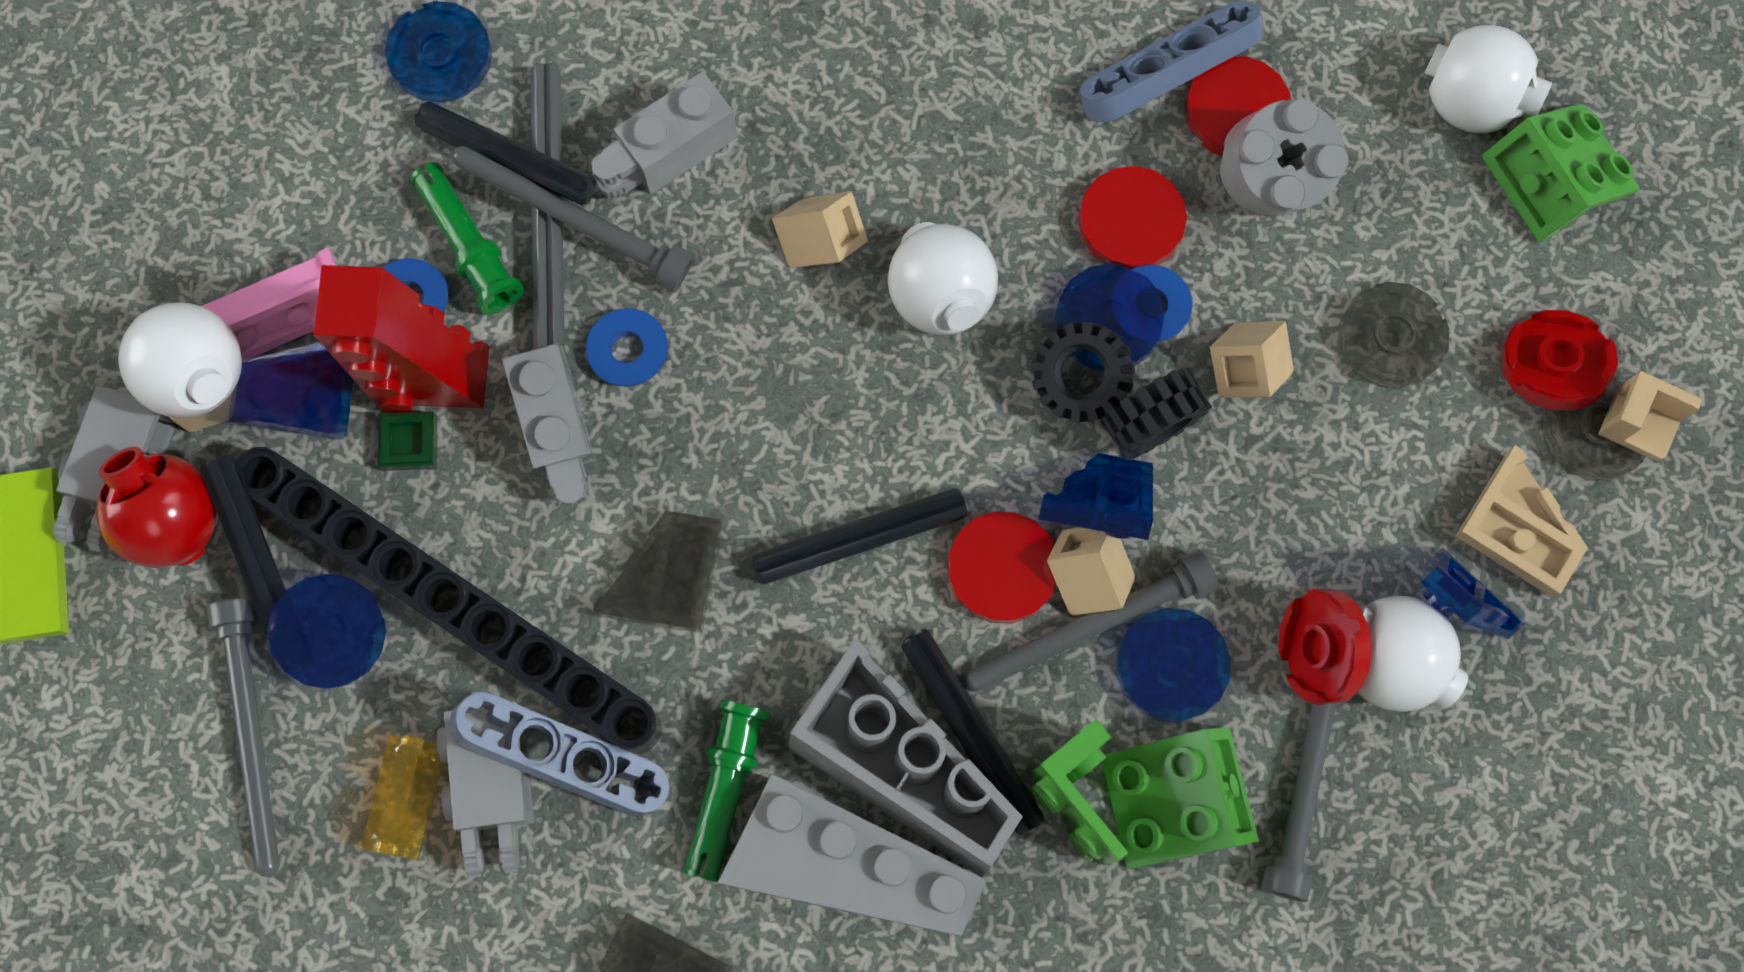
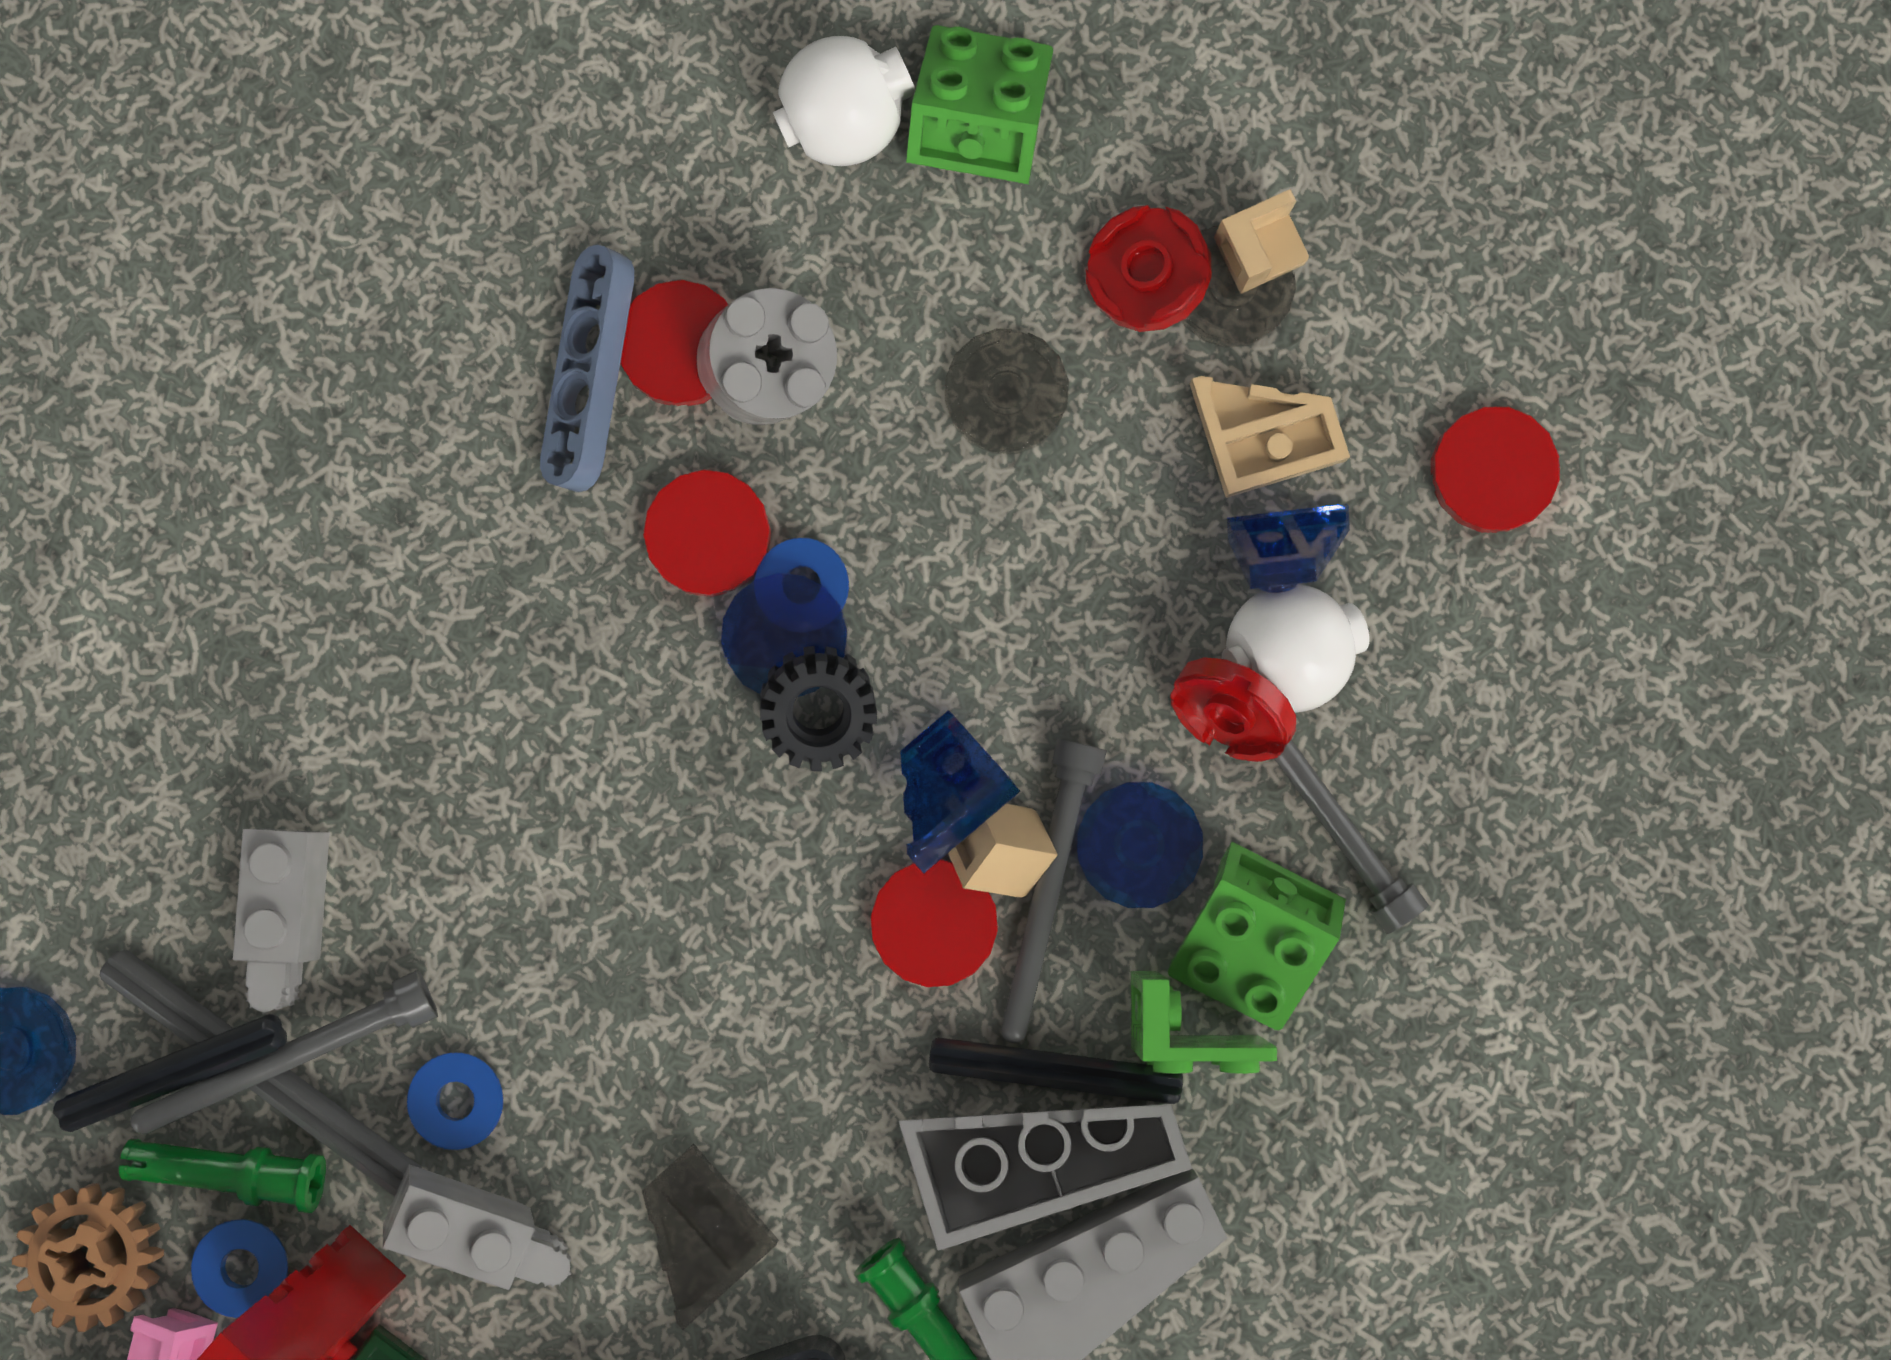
camera: 45 degrees left, 10 degrees up
black axle [752,488,967,584] -> none
tan panel [772,191,868,268] -> none
white brick [888,222,998,335] -> none
black tyre [1102,367,1212,460] -> none
tan panel [1210,321,1294,398] -> none
none -> medium nougat gear [12,1183,164,1332]
none -> red tile [1430,407,1560,533]

